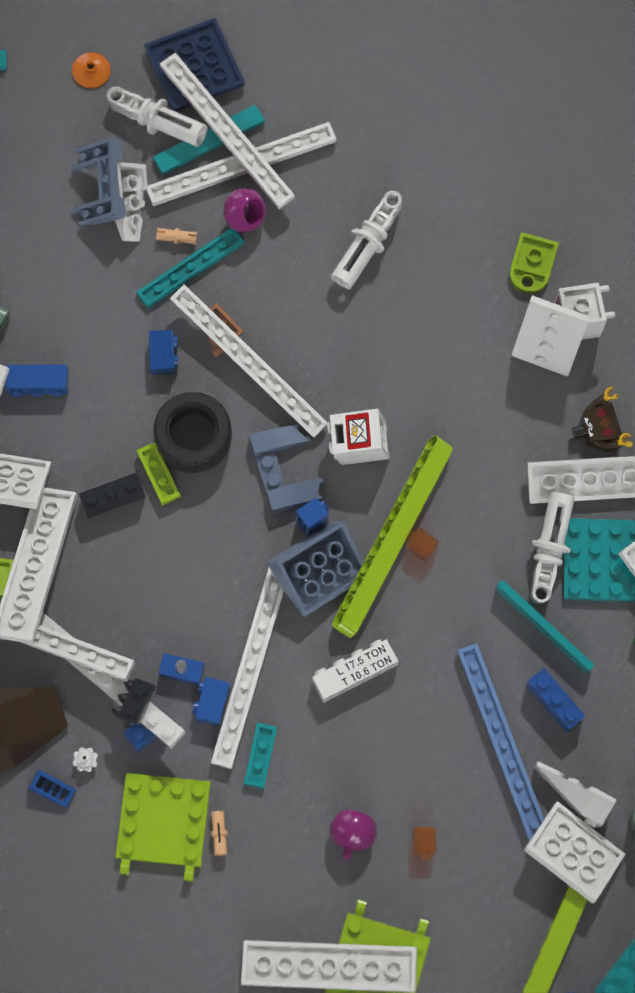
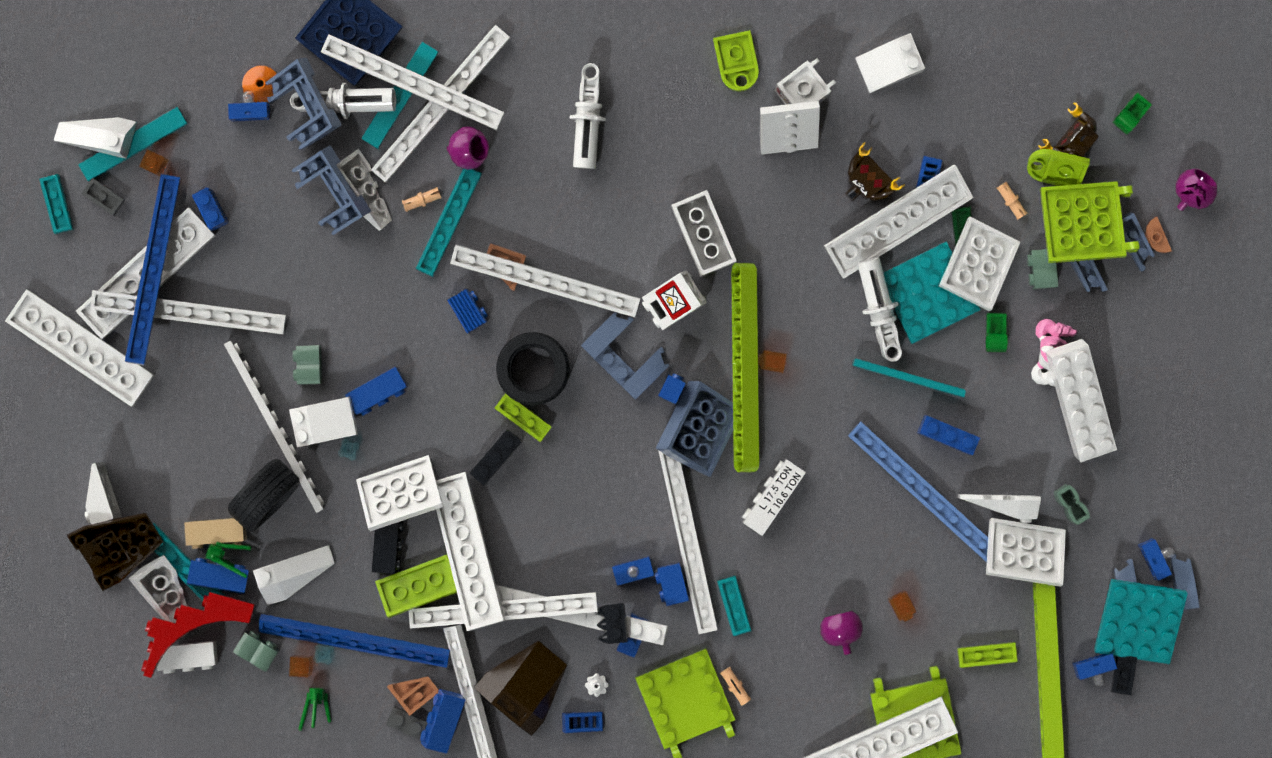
camera: 20 degrees left, 15 degrees up
none -> blue piece [228,91,270,122]
none -> sand blue wedge [265,58,341,150]
none -> white brick [671,190,737,277]
none -> lime plate [957,642,1018,668]

